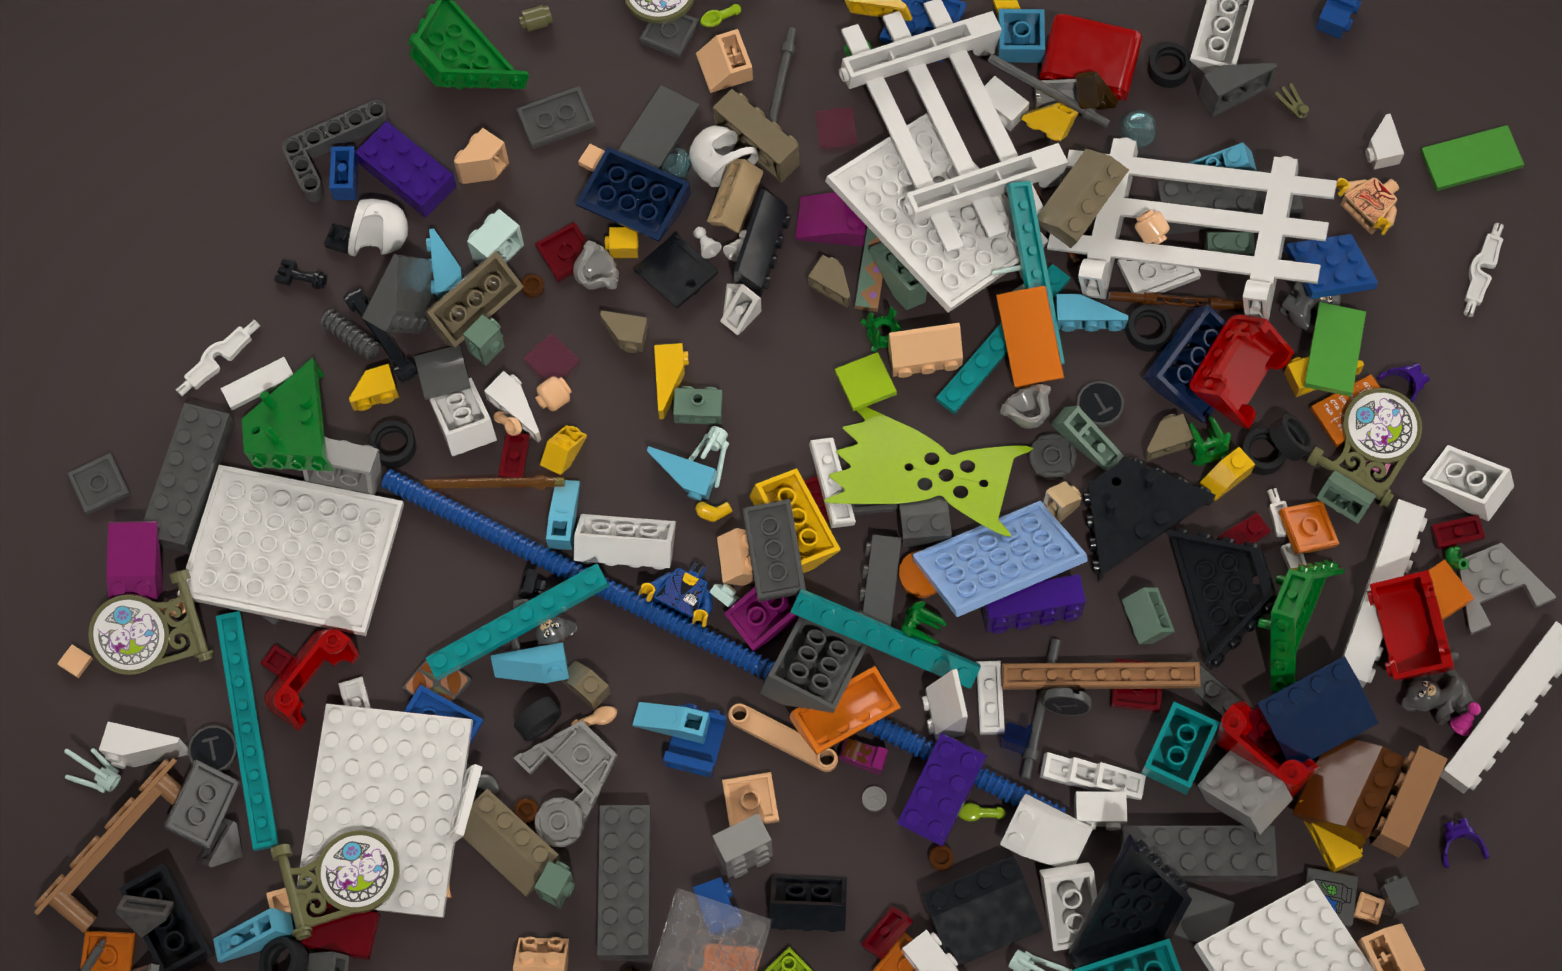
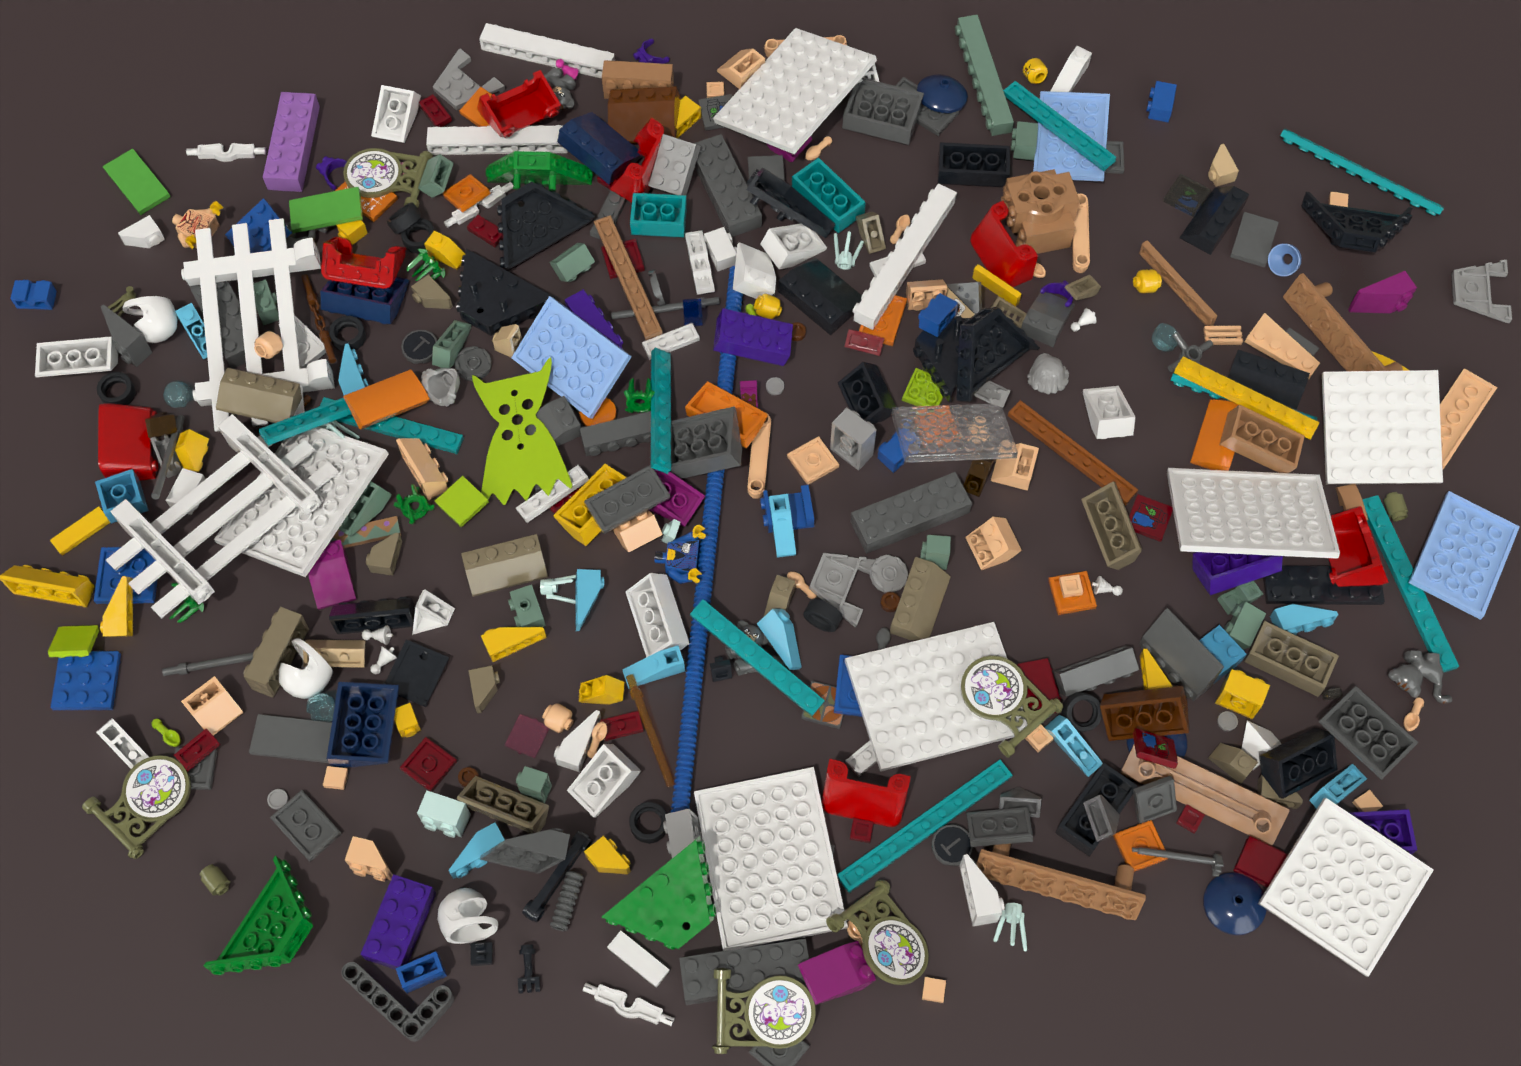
camera: 115 degrees left, 5 degrees down
dark grey slope [414,344,471,400] -> none
white tile [447,764,482,842] -> none
light grey hair [573,240,619,290] -> none
yellow arm [695,502,732,522] -> none
clear pink piece [815,107,858,149] -> none
white slope [922,669,968,741] -> none
dark grey brick [1379,875,1419,918] -> none
green arm [1445,545,1469,570] -> none
none -> white piece [122,296,178,343]
none -> dark red plate [174,728,221,771]
none -> medium lavender brick [263,92,320,192]
none -> light grey piece [267,789,289,810]
none -> dark tan slope [461,534,548,597]
none -> piece [712,968,815,1054]
none -> yellow head [754,293,782,319]

